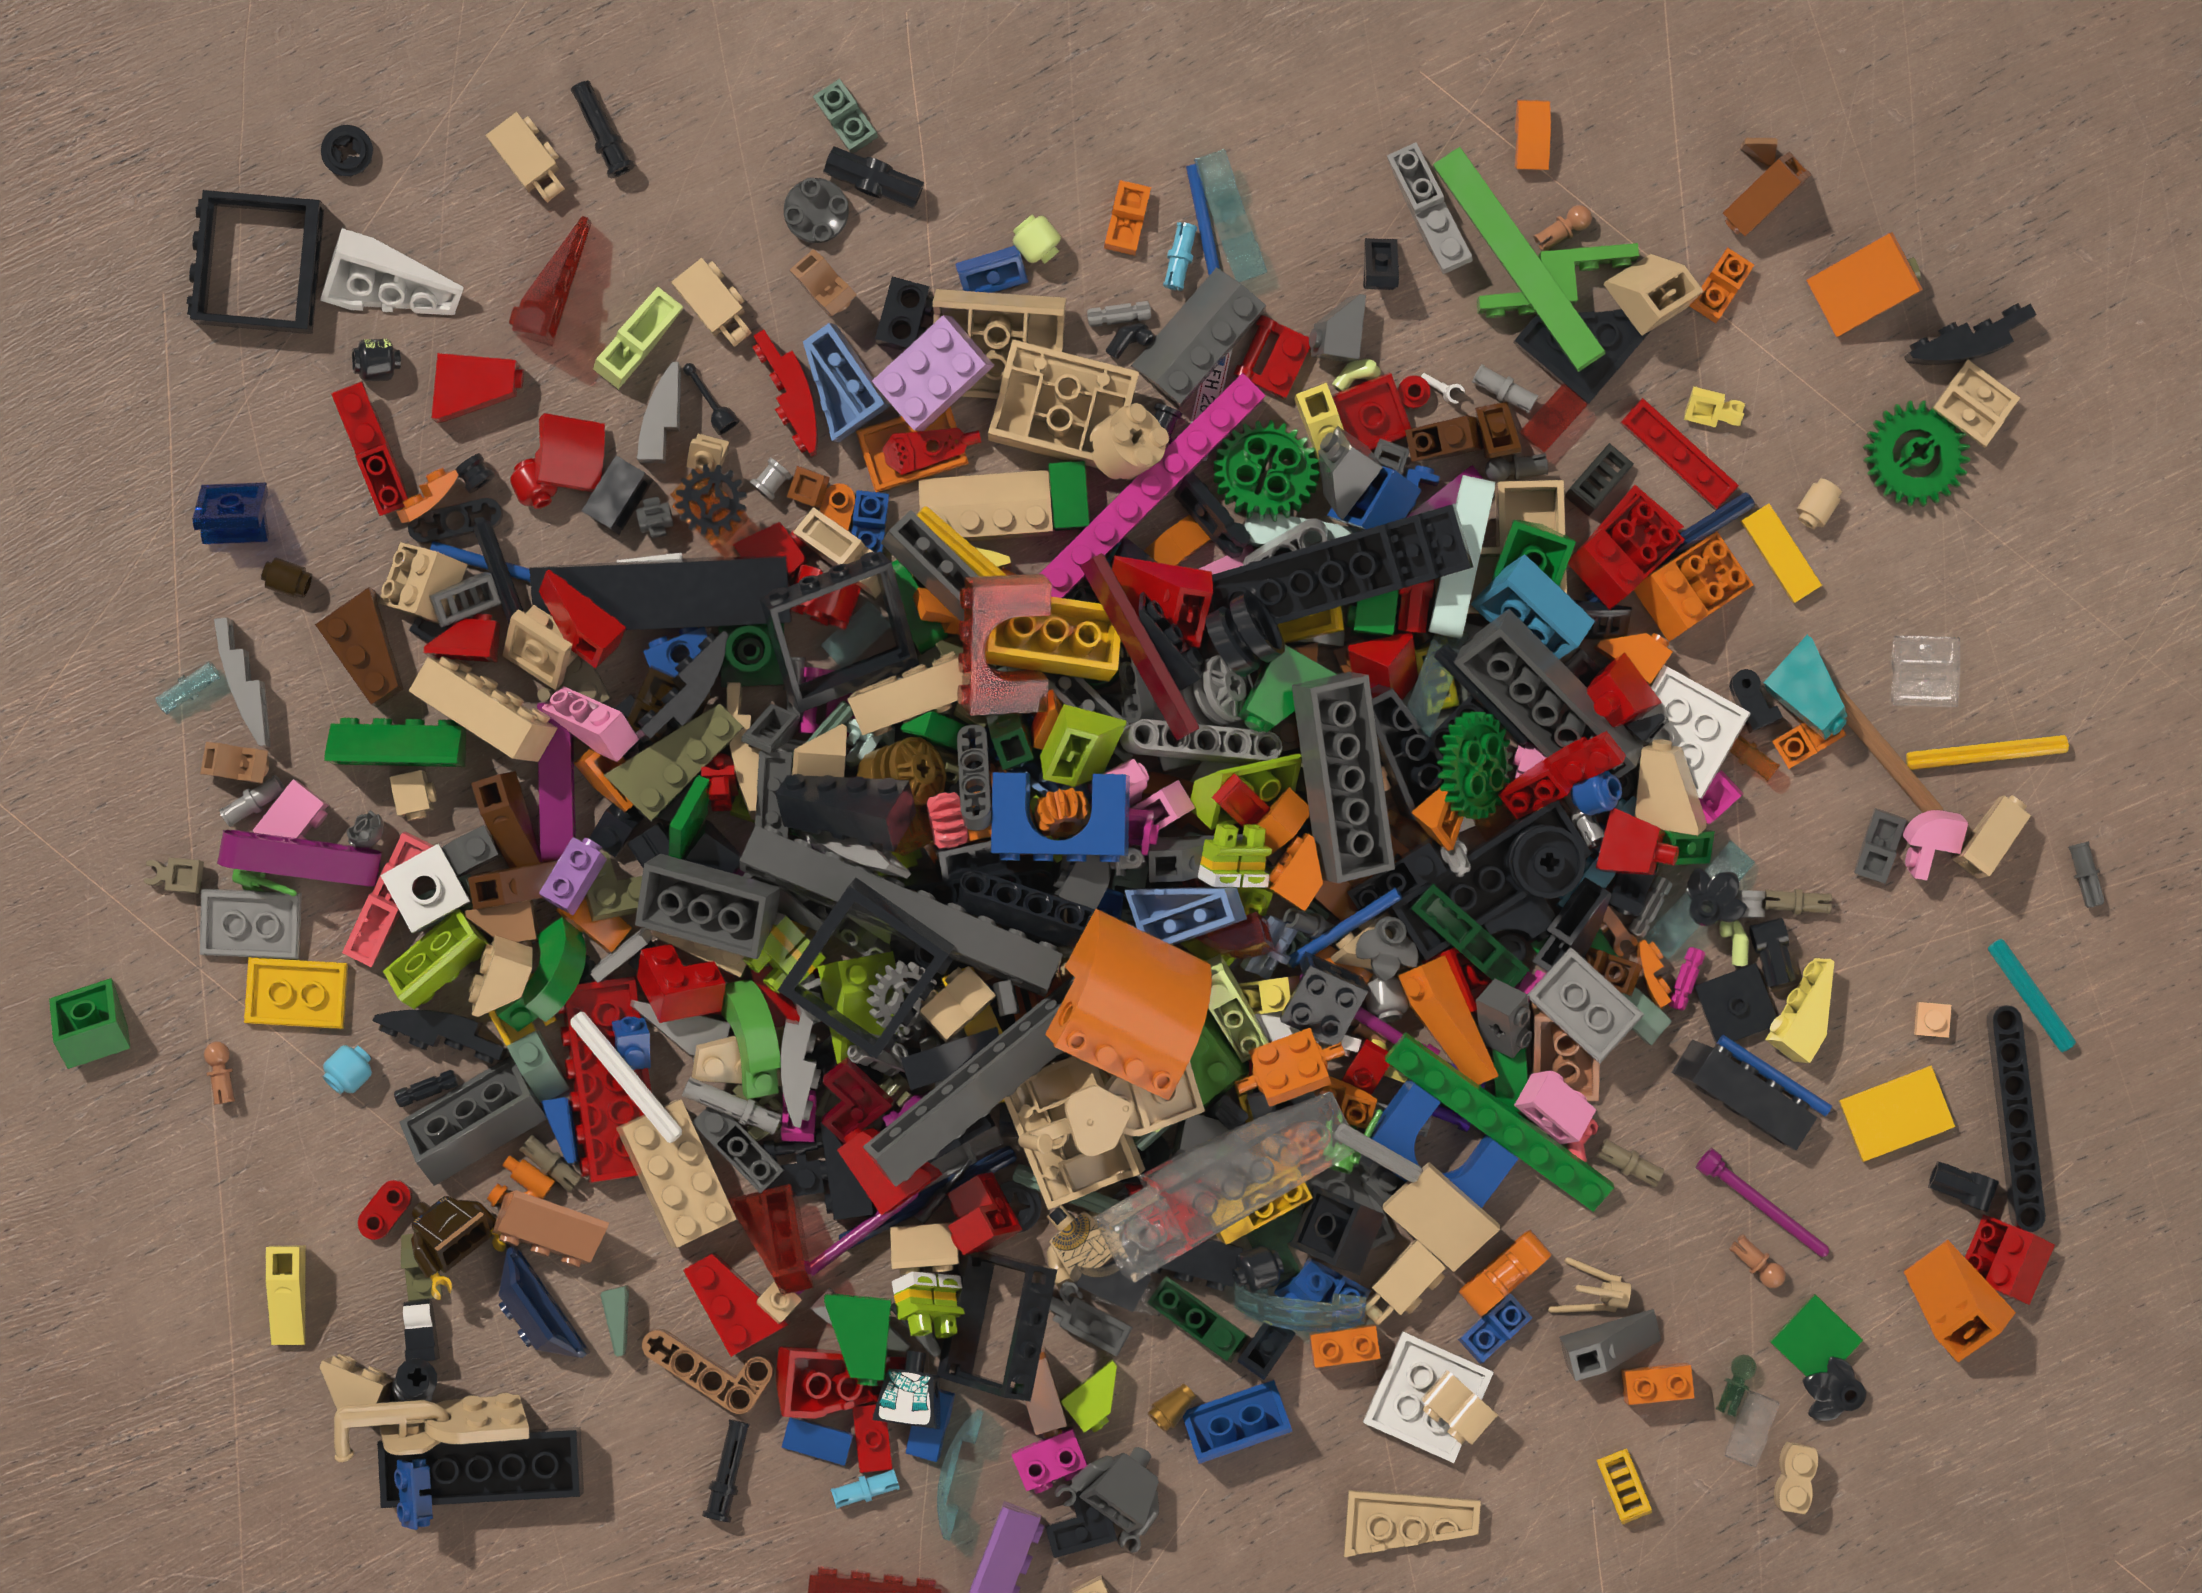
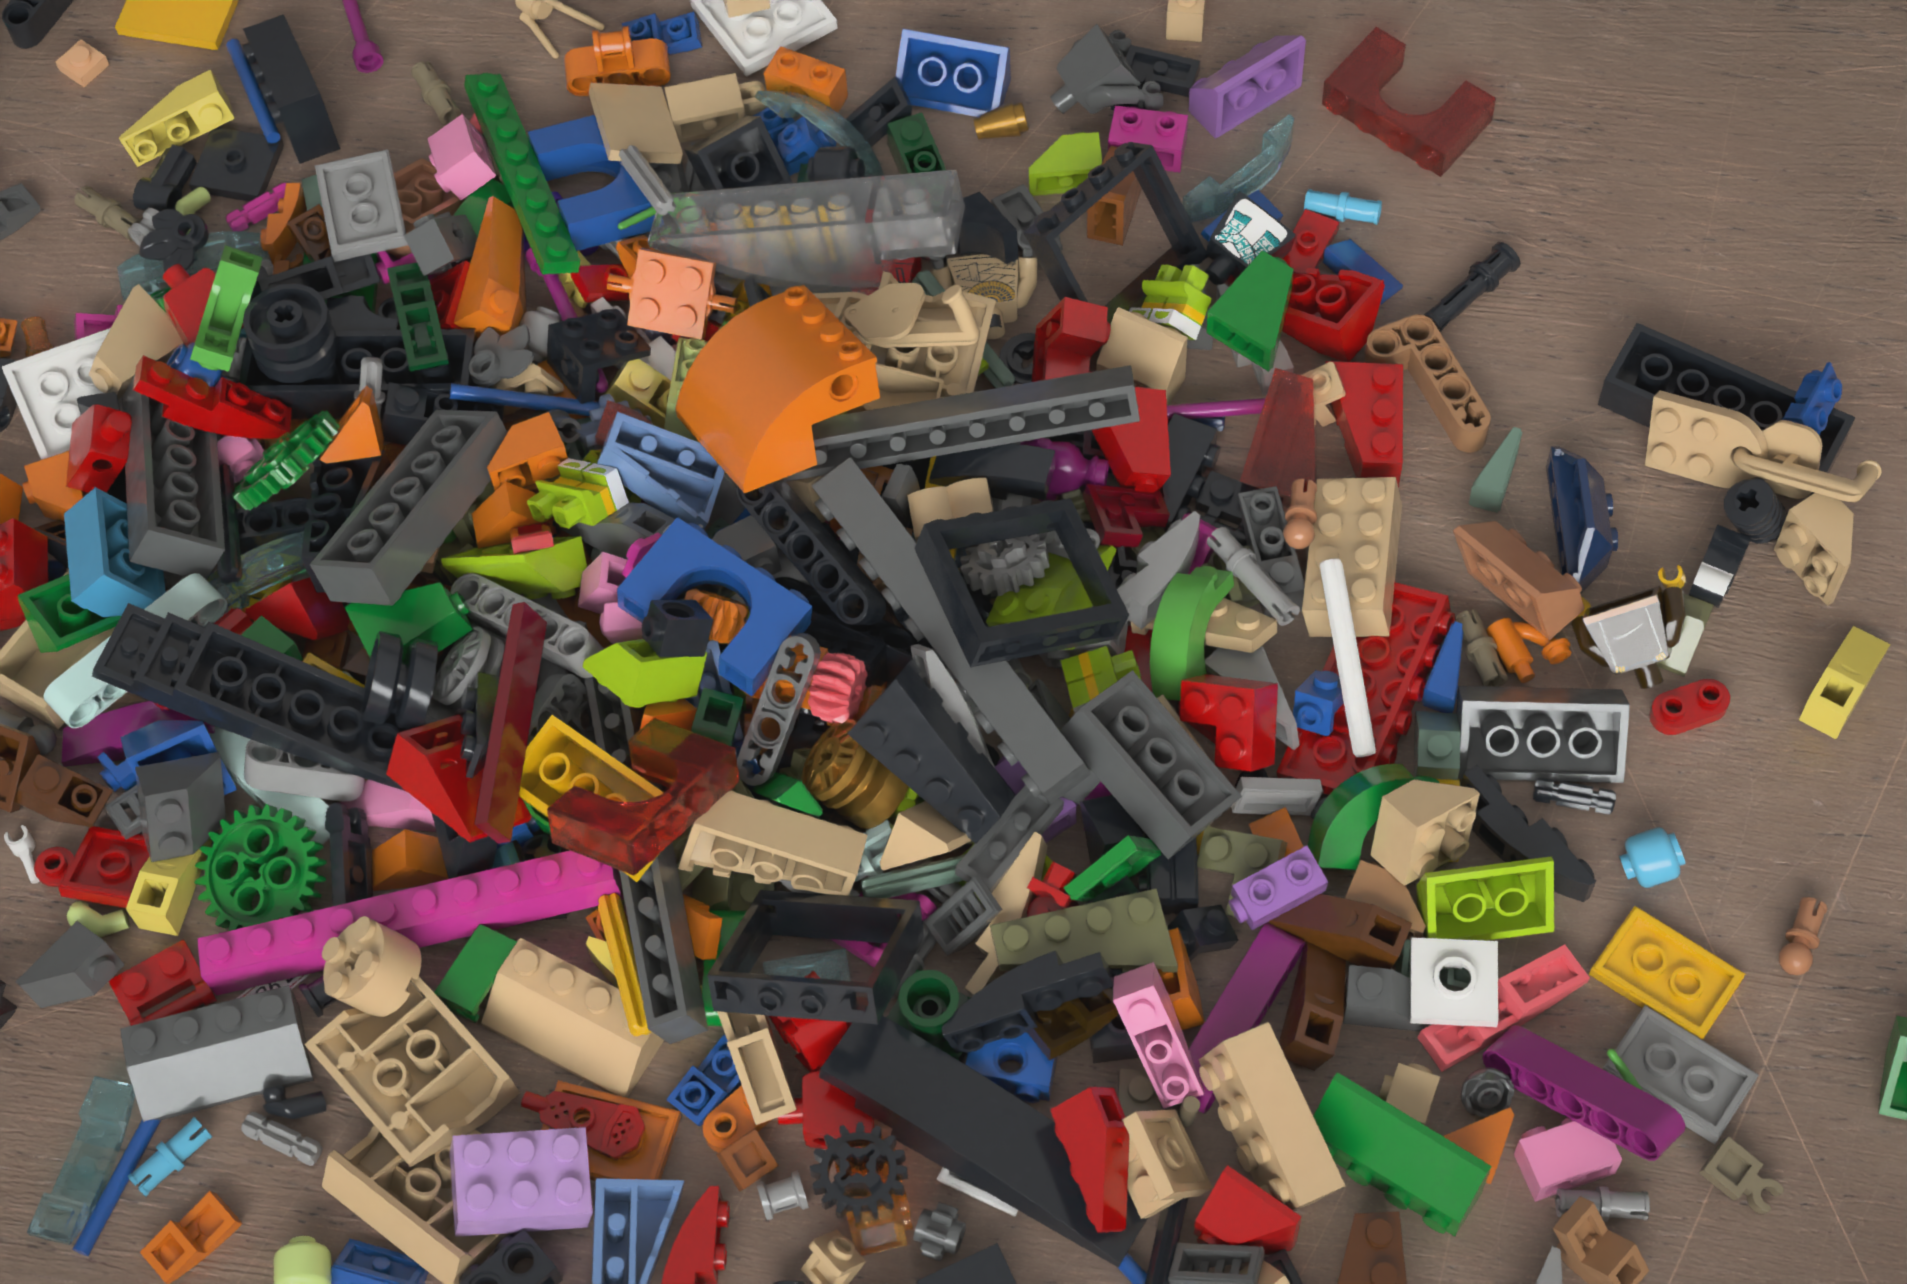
camera: 140 degrees left, 25 degrees down
none -> bright green arch [190,245,263,372]
none -> black brick [642,600,713,657]
none -> nougat pin [1283,478,1317,549]
none -> orange slope [1443,1107,1515,1184]

